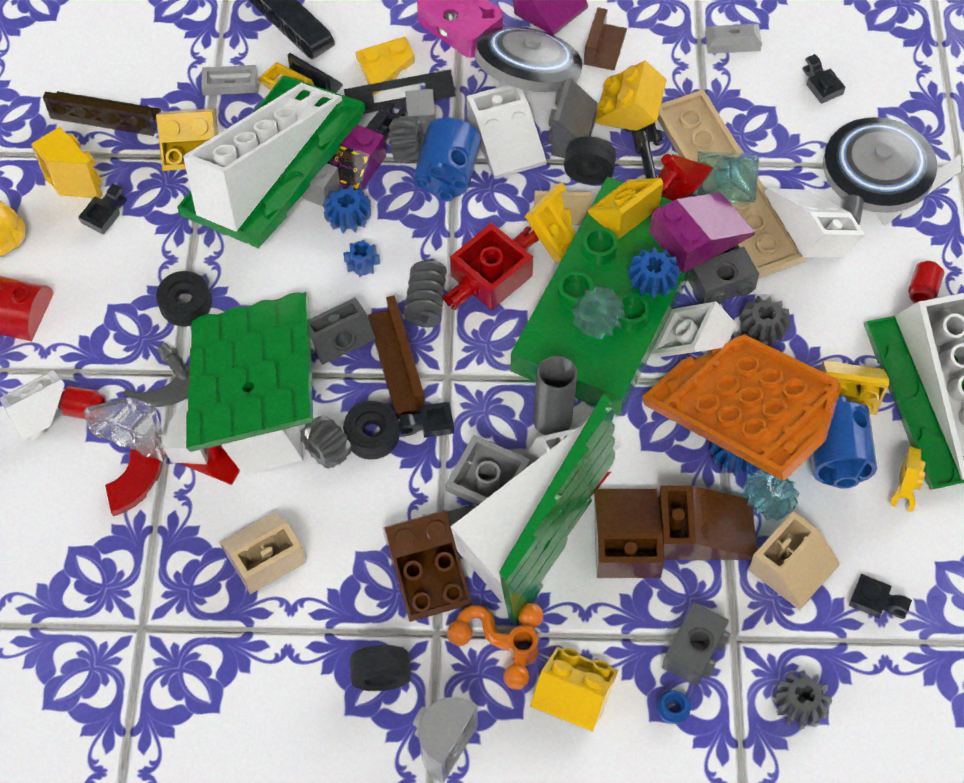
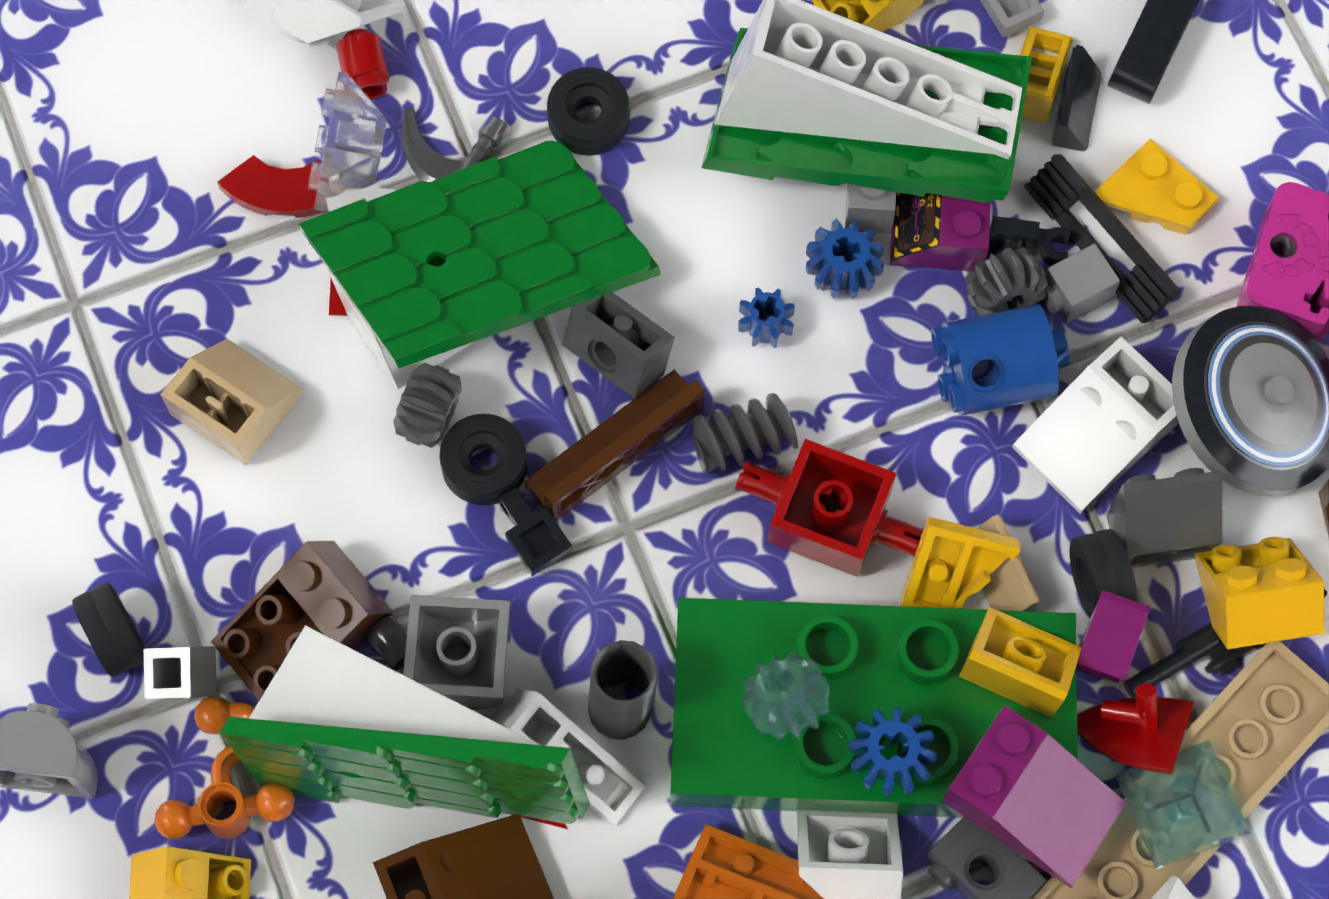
camera: 65 degrees right, 10 degrees up
none -> light grey brick [143,646,217,699]
none -> magenta slope [1076,590,1150,683]

